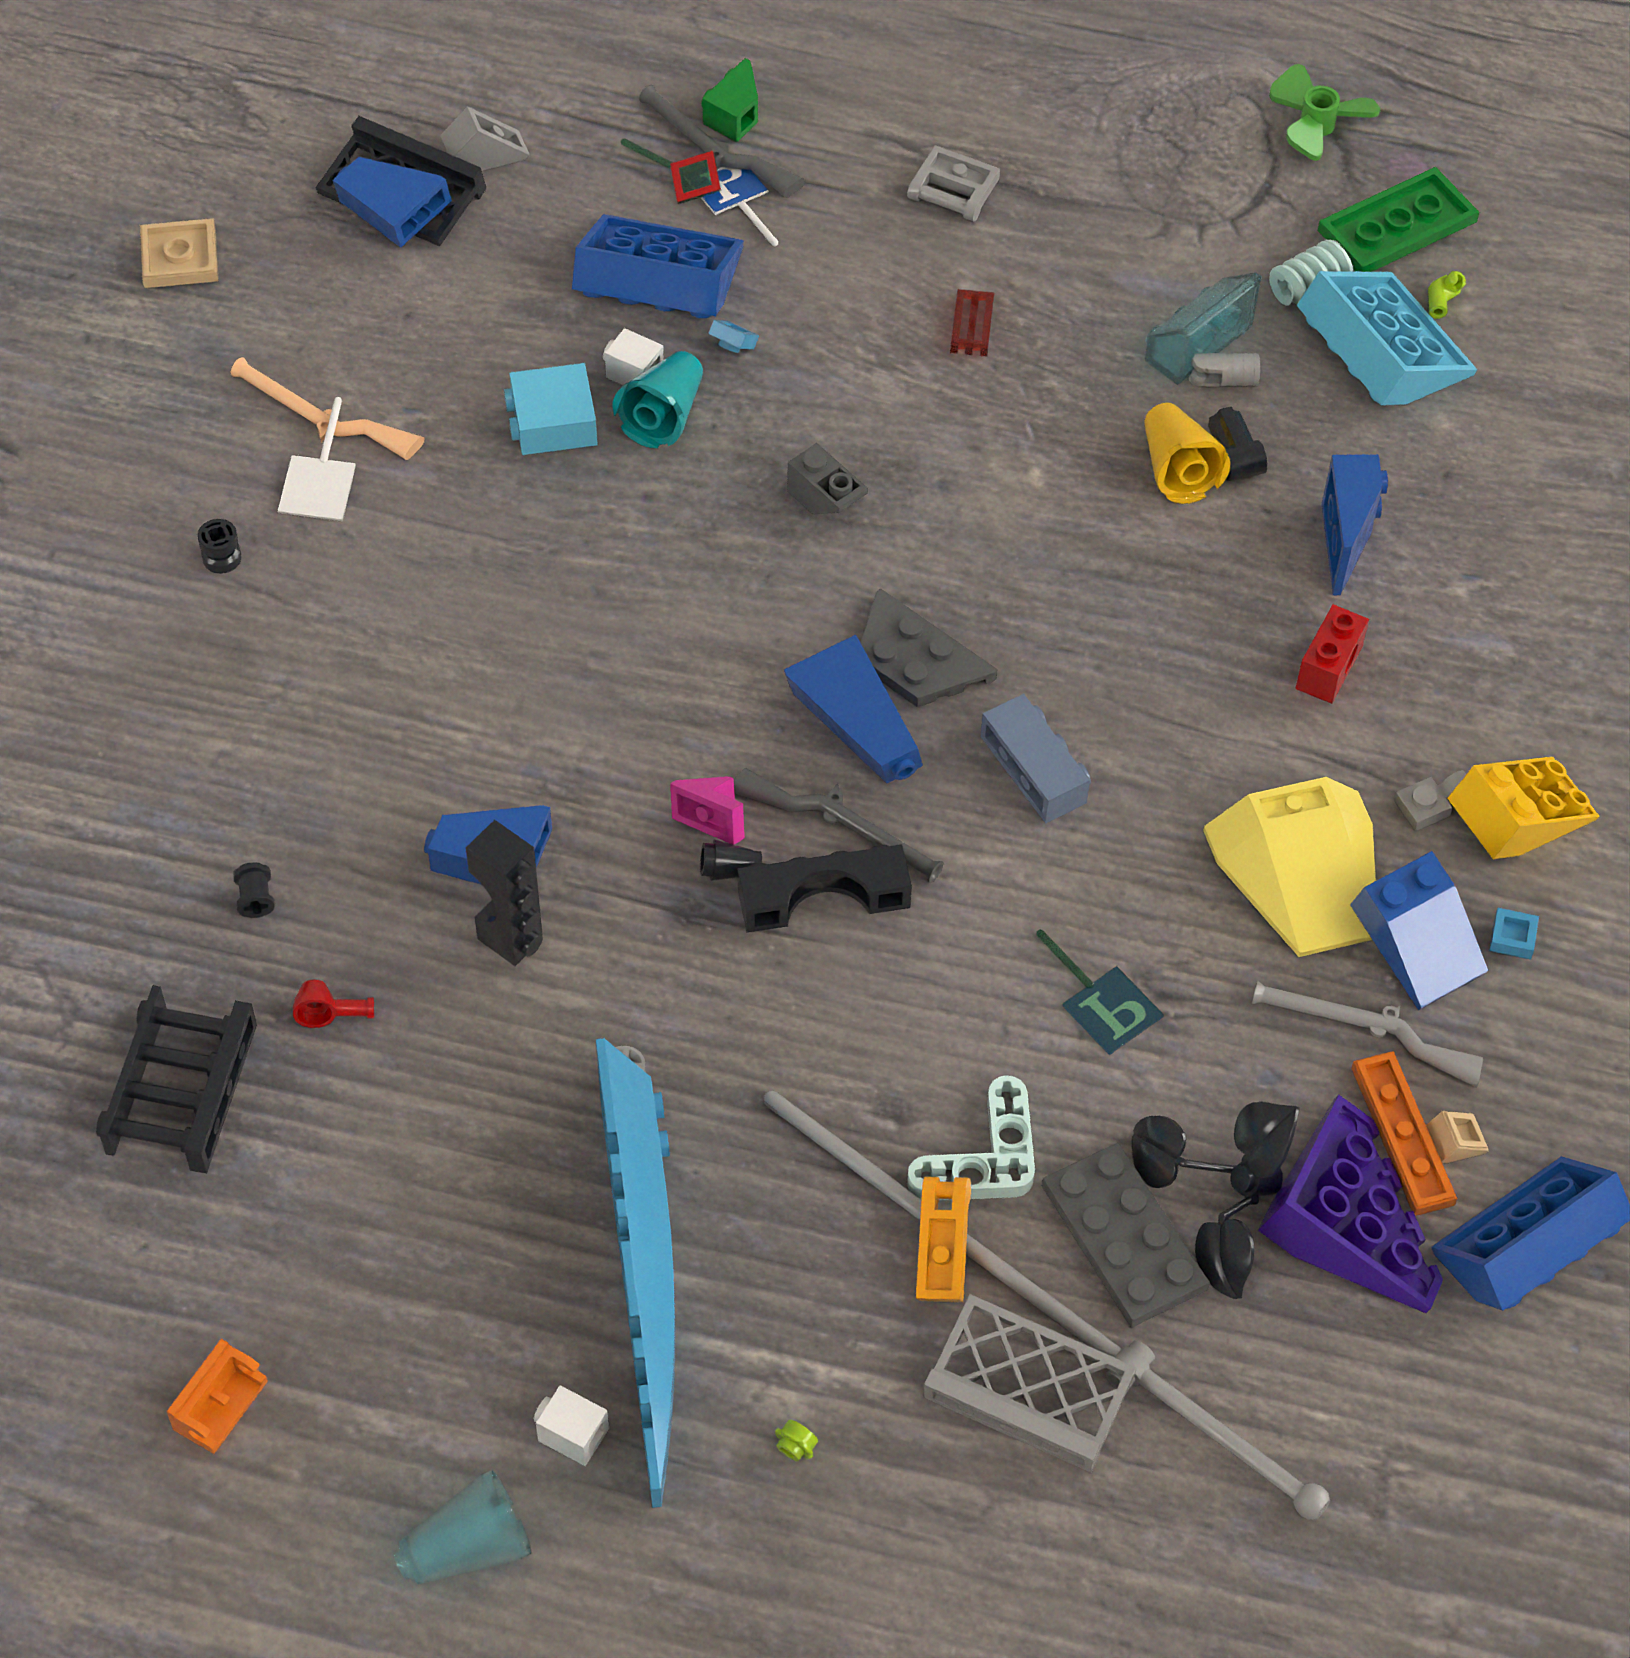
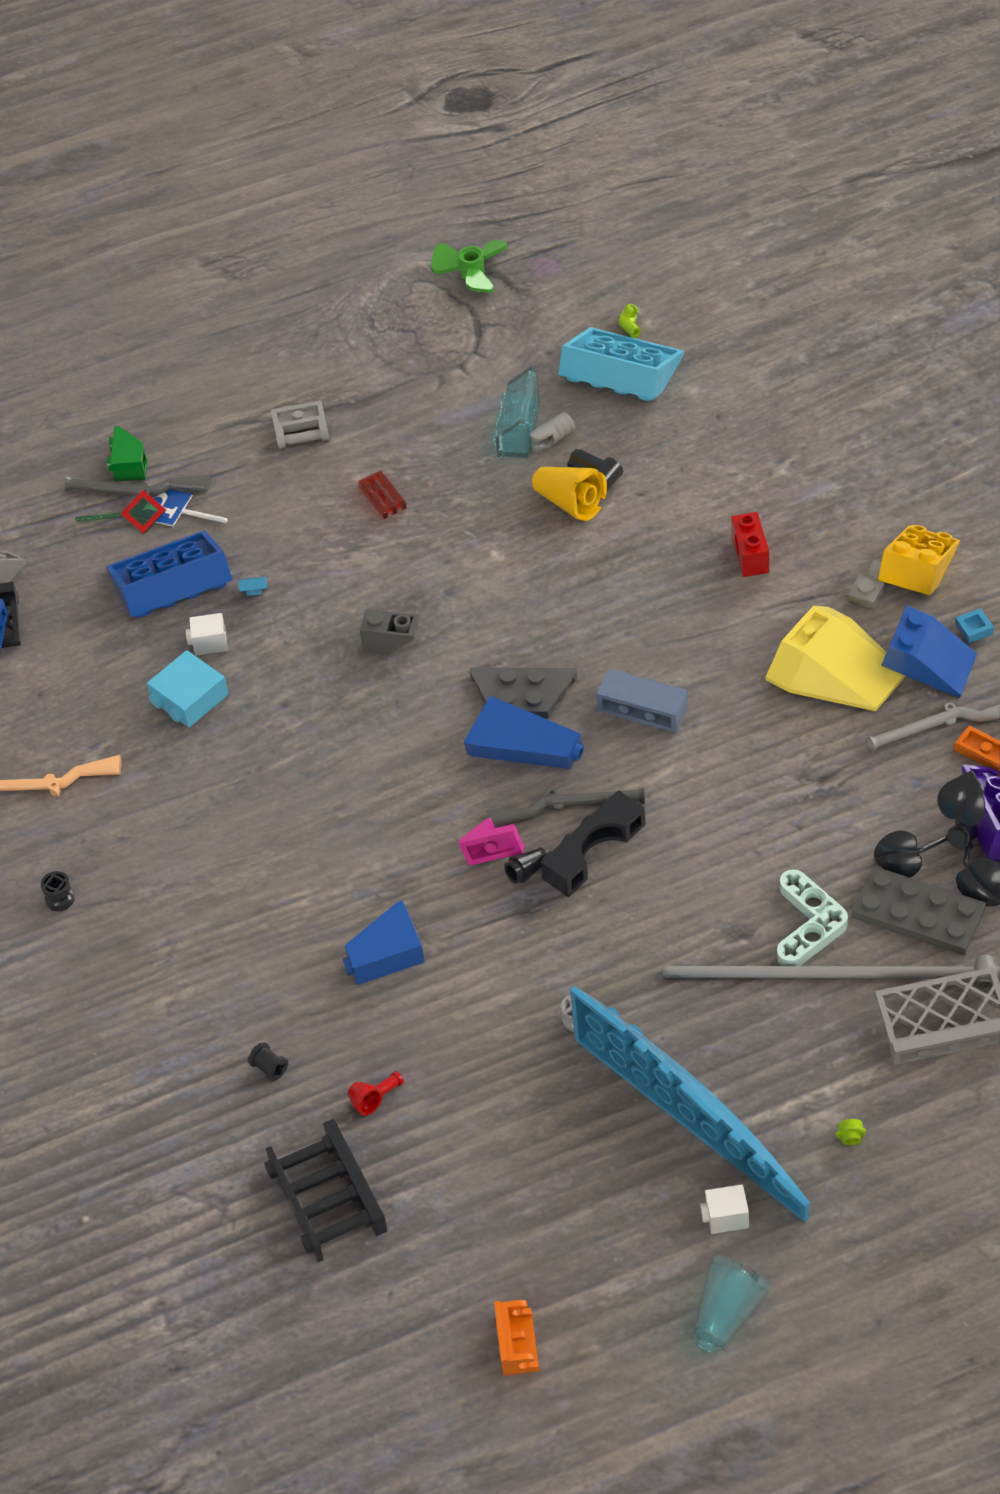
camera: 30 degrees left, 5 degrees down
white piece [278,397,356,521] -> none
black arch [466,820,543,966] -> none
teal cone [612,351,703,448] -> none
light orange plate [916,1177,971,1302] -> none
piece [1036,929,1164,1055] -> none
light aqua piece [1269,240,1353,306] -> none
green plate [1317,167,1480,272] -> none
blue slope [1321,455,1388,595] -> none

